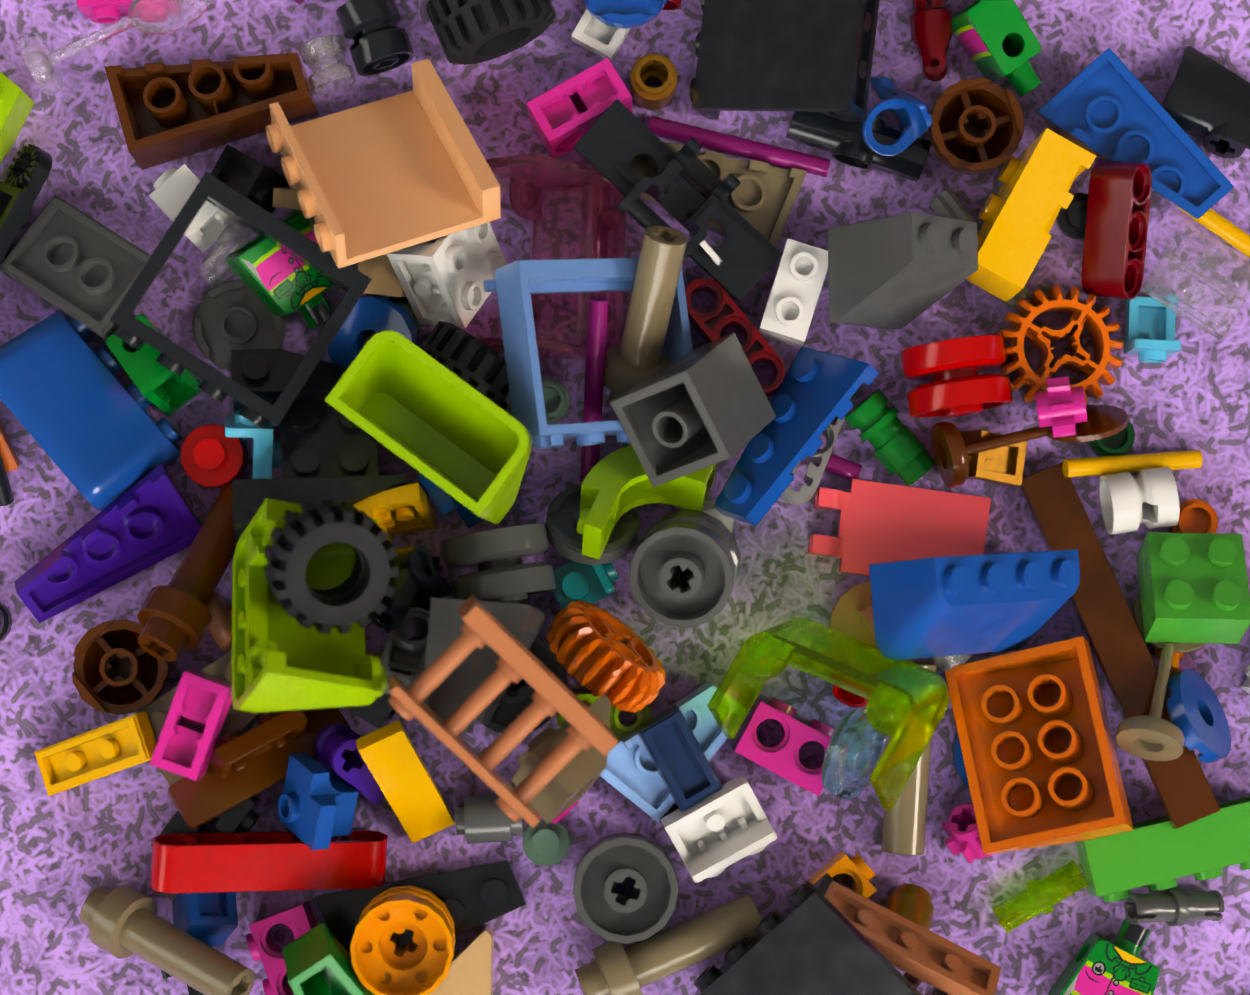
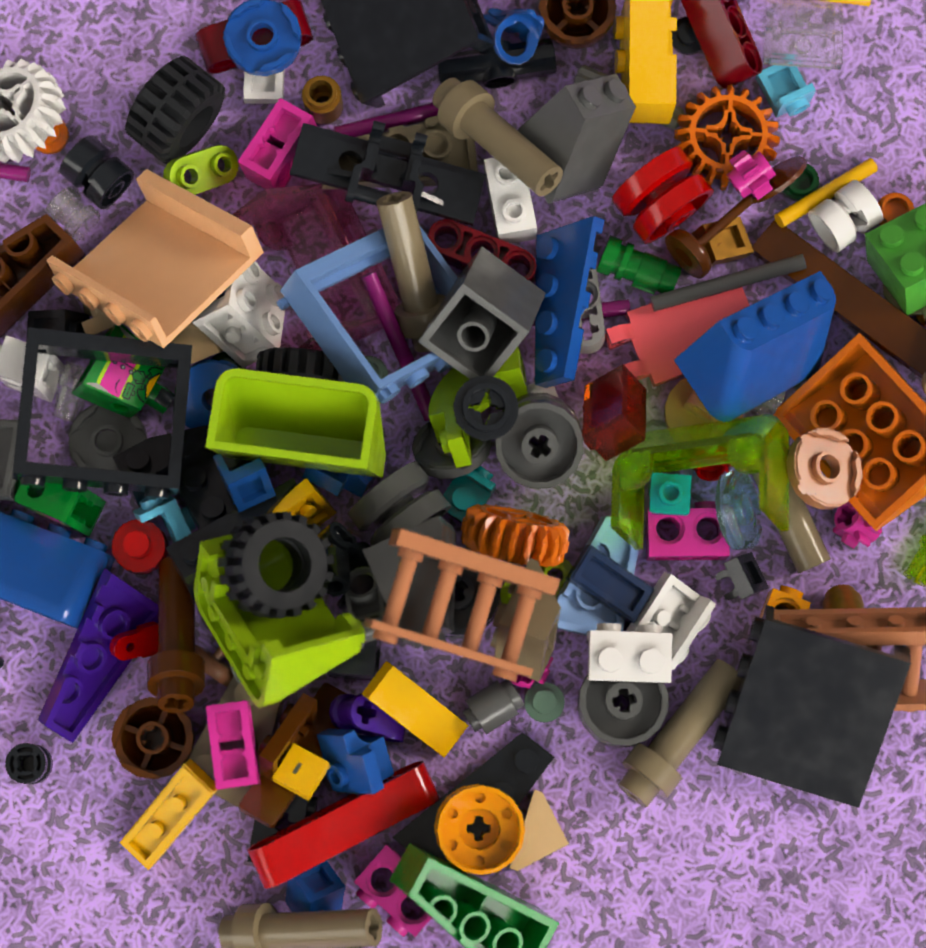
camera: 20 degrees left, 5 degrees down
none -> red piece [110,621,158,661]
none -> lime plate [163,145,239,195]
none -> blue panel [213,453,276,512]
none -> yellow tile [272,743,330,801]
none -> dark tan piece [433,78,563,197]
none -> black gear [452,376,519,442]
none -> clear red brick [581,364,647,461]
none -> white bracket [587,623,672,683]
none -> teal bracket [647,473,692,516]
none -> dark grey bar [650,254,806,312]
none -> black tile [715,552,769,600]
none -> tile [786,428,863,509]

